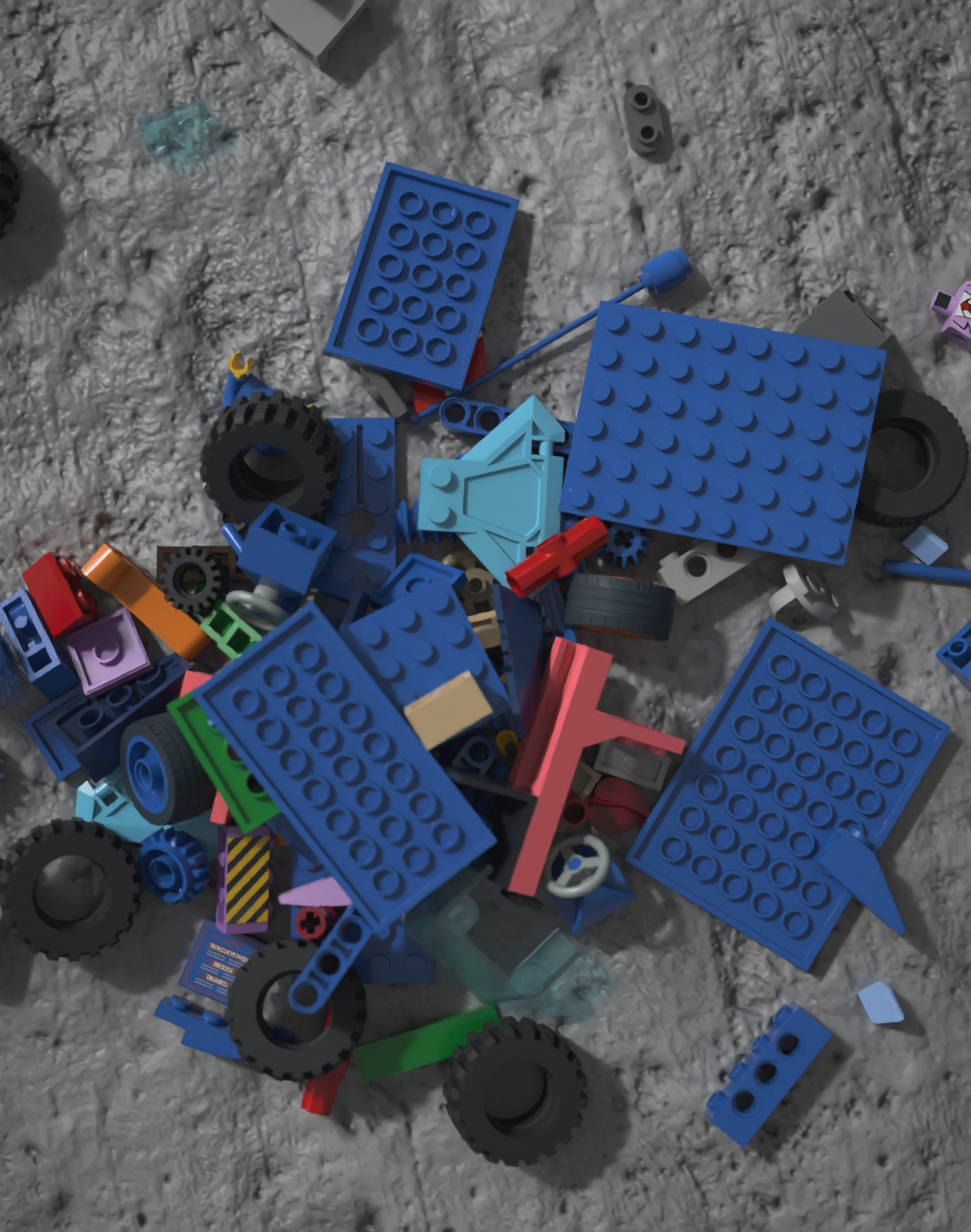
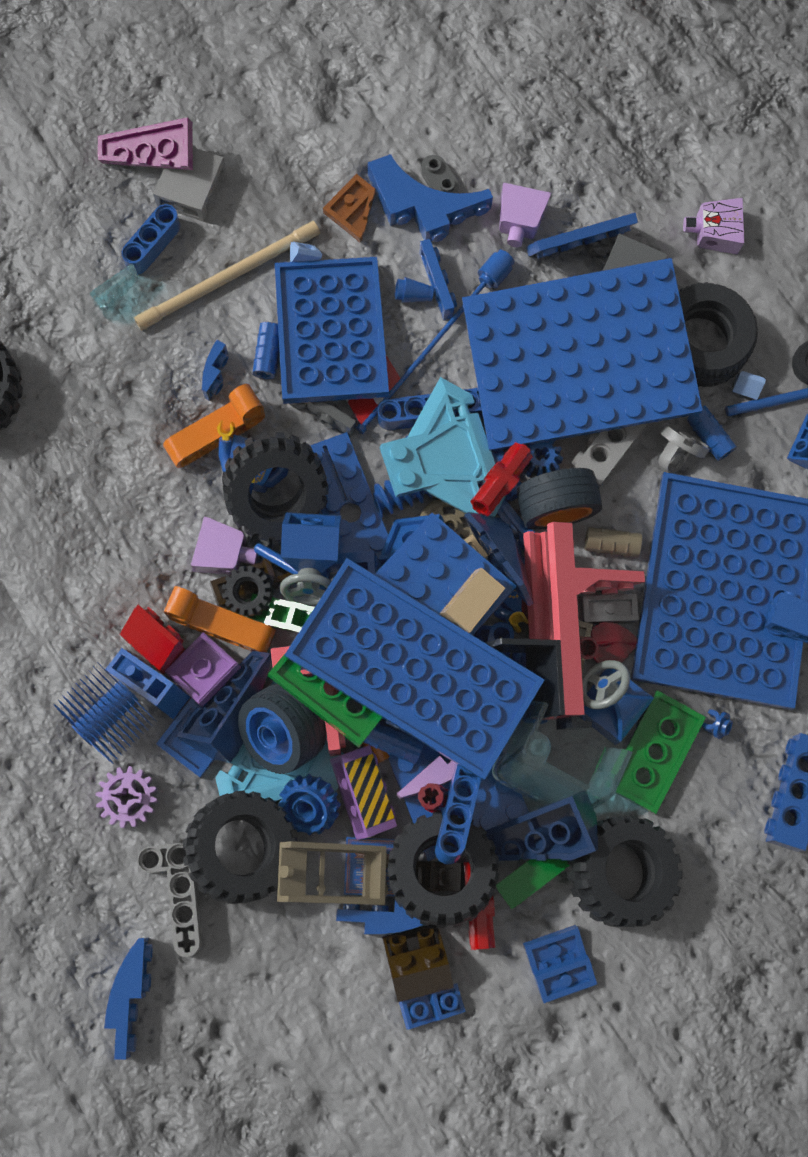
camera: 25 degrees left, 10 degrees down
none -> blue beam [122,204,180,275]
none -> tan piece [133,221,320,331]
none -> orange beam [163,384,265,468]
none -> lavender torso [191,517,258,574]
none -> blue slope [202,340,229,401]
none -> blue axle [252,322,279,379]
none -> dark tan door [277,841,389,905]
none -> light blue slope [290,241,322,262]
none -> dark orange wing [323,174,375,243]
none -> blue arch [368,154,493,242]
none -> dark brown slope [382,924,454,1002]
none -> blue cone [395,277,434,303]
none -> blue slope [399,983,466,1030]
none -> dark brown slope [416,861,464,892]
none -> blue plate [419,239,457,321]
none -> dark blue wedge [485,789,598,861]
none -> lavender torso [499,182,551,247]
none -> blue slope [523,925,597,1003]
none -> blue plate [526,212,638,259]
none -> dark tan axle [585,527,642,557]
none -> green plate [605,690,706,815]
none -> blue axle [687,405,737,461]
none -> blue plate [702,710,733,739]

